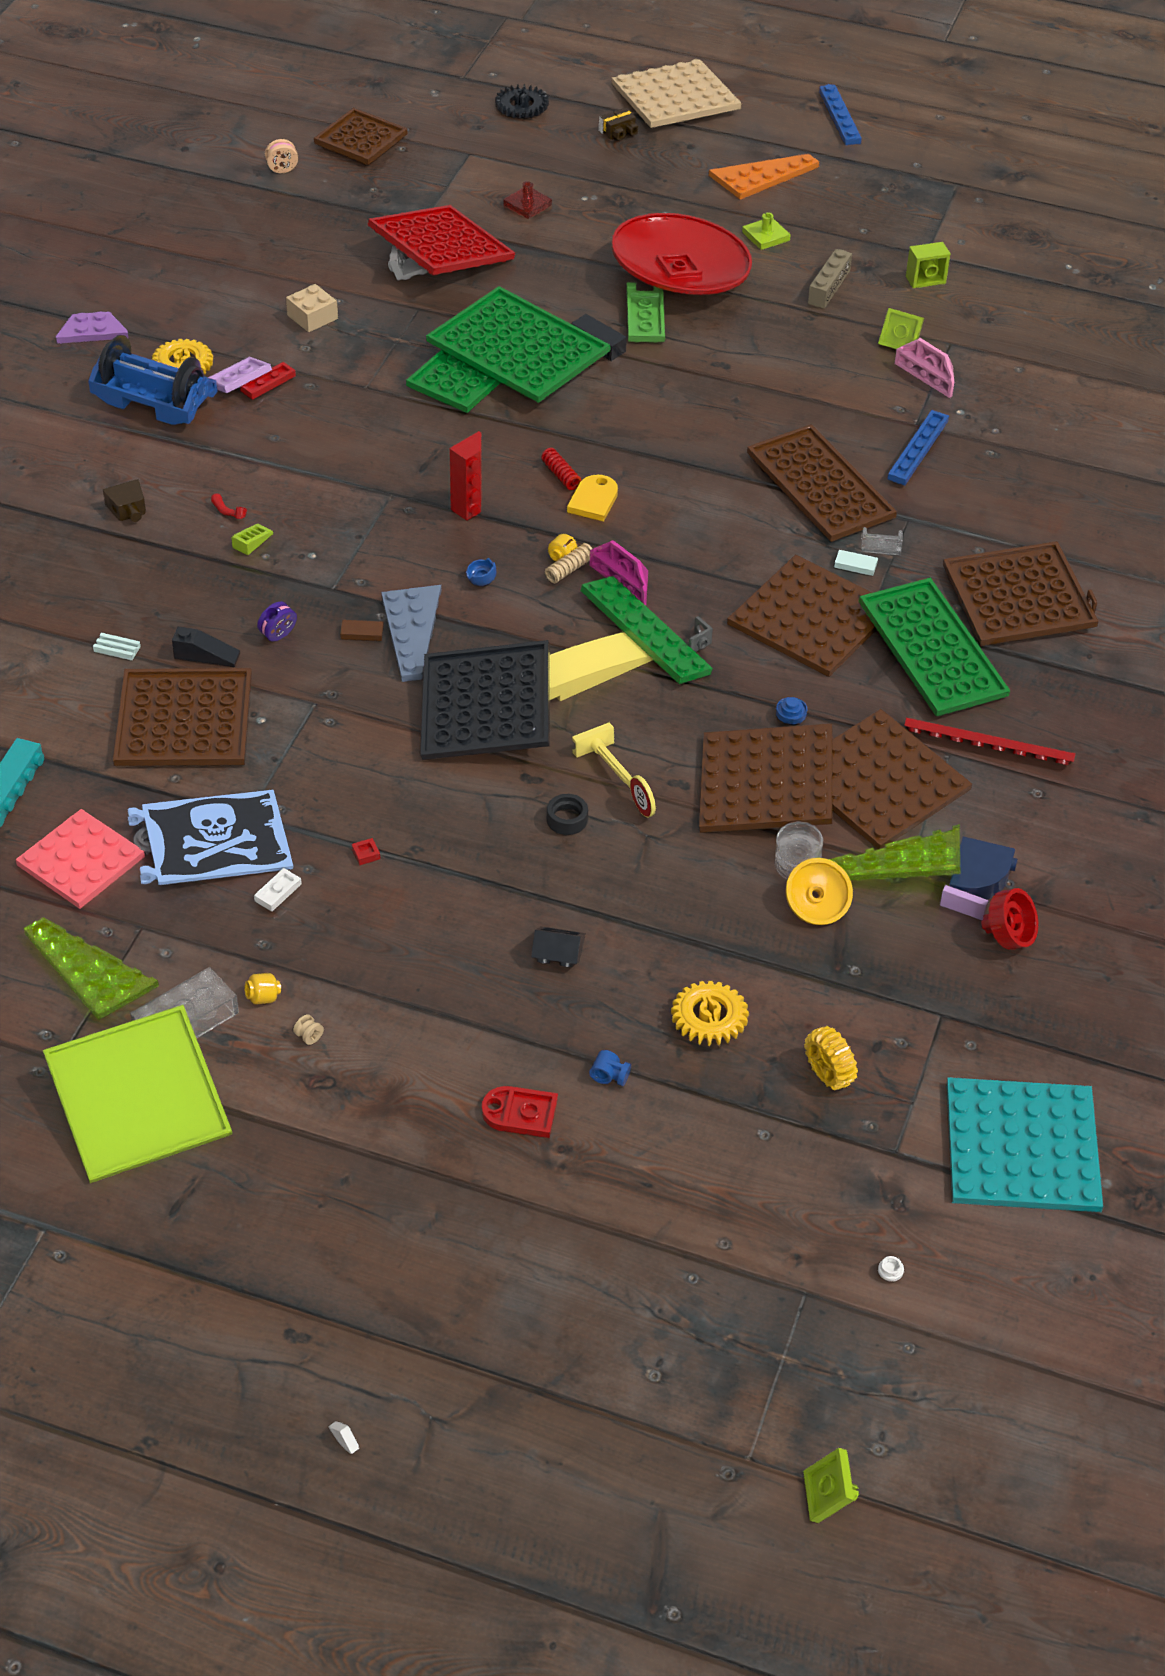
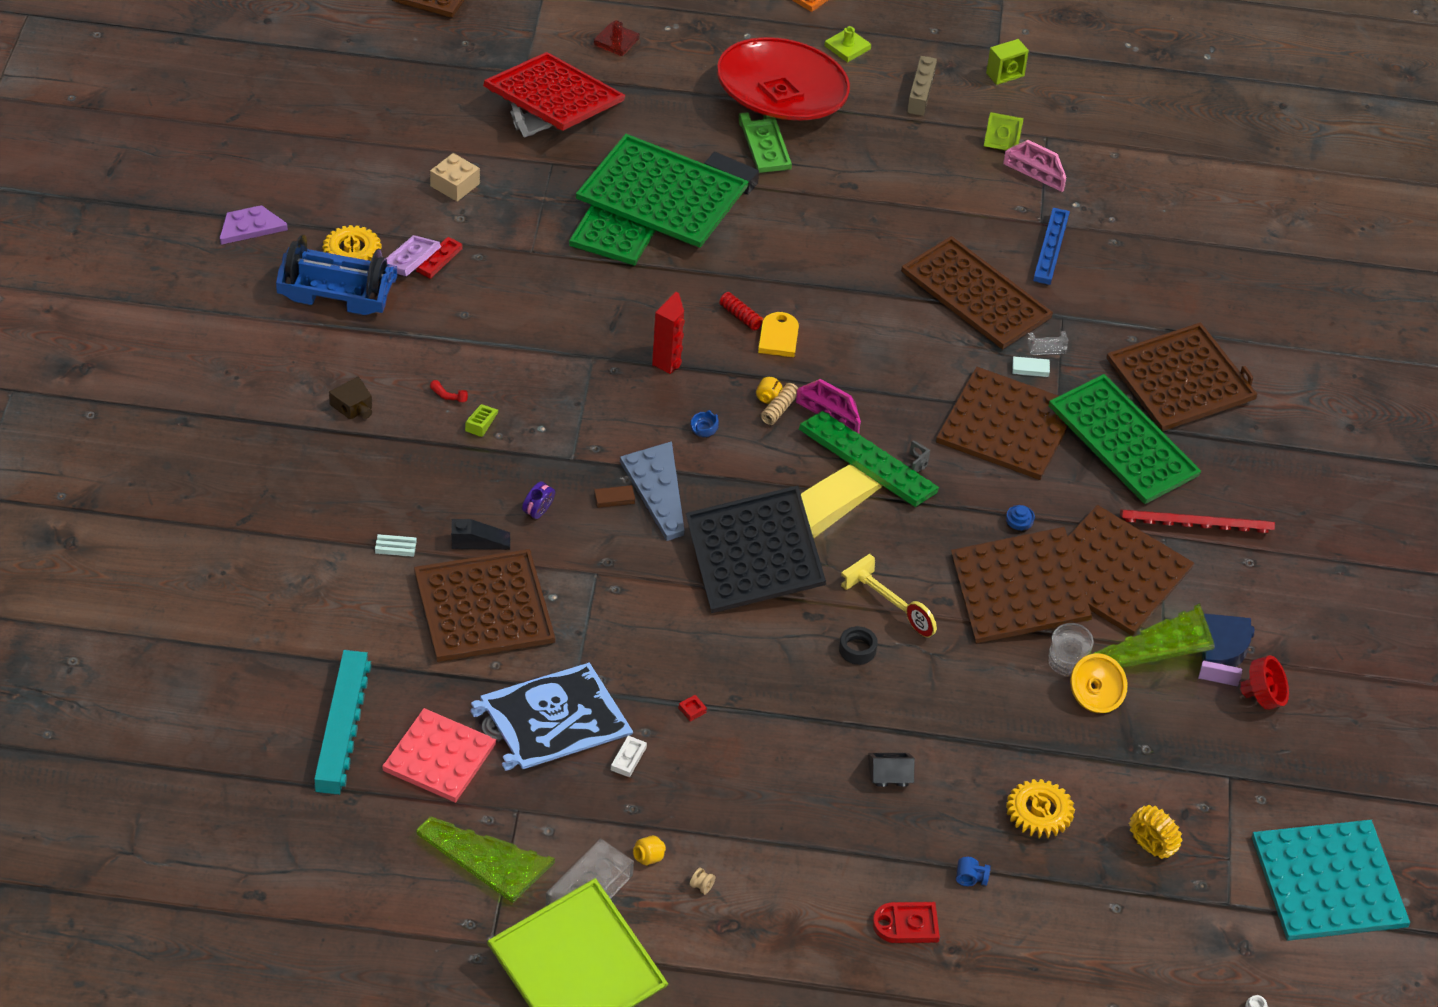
camera: 15 degrees left, 0 degrees up
light nougat head [265,139,298,173] -> none

